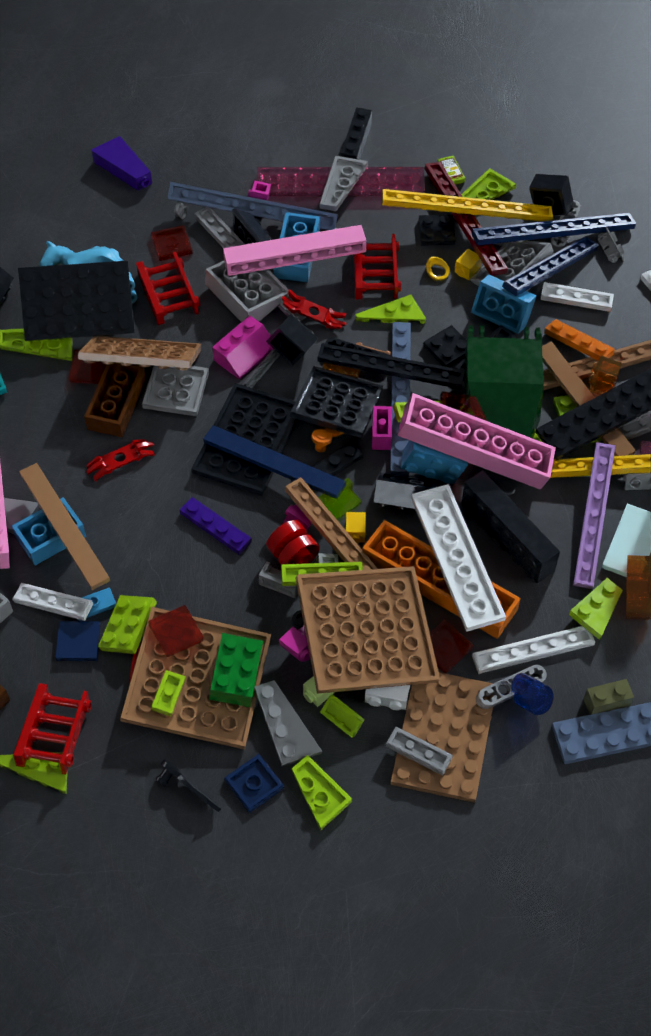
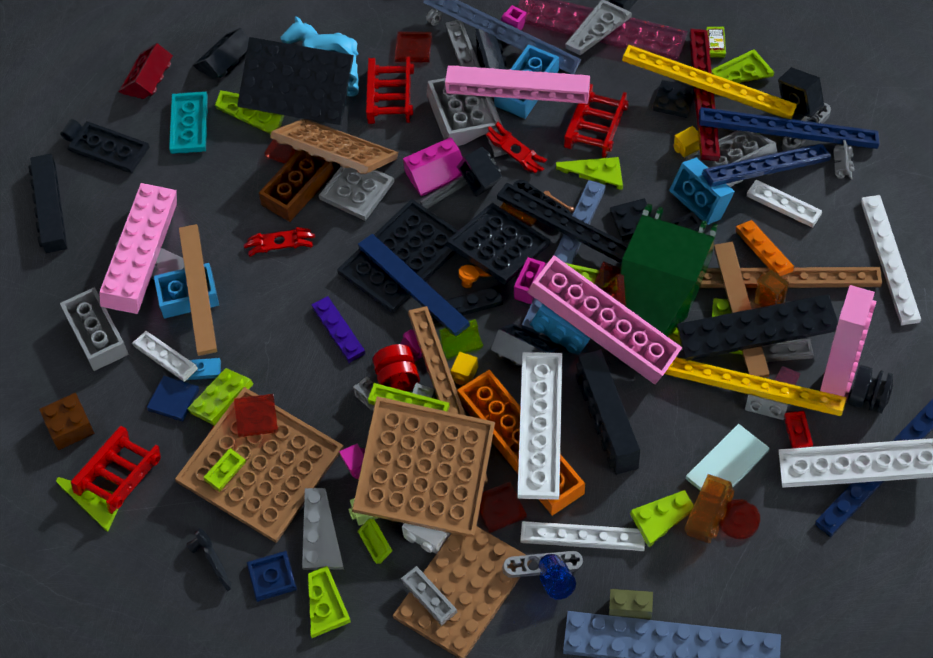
camera: 25 degrees right, 0 degrees up
green brick [209,633,263,707] -> none
yellow piece [426,257,450,281] -> none
lavender tile [573,442,616,589] -> none

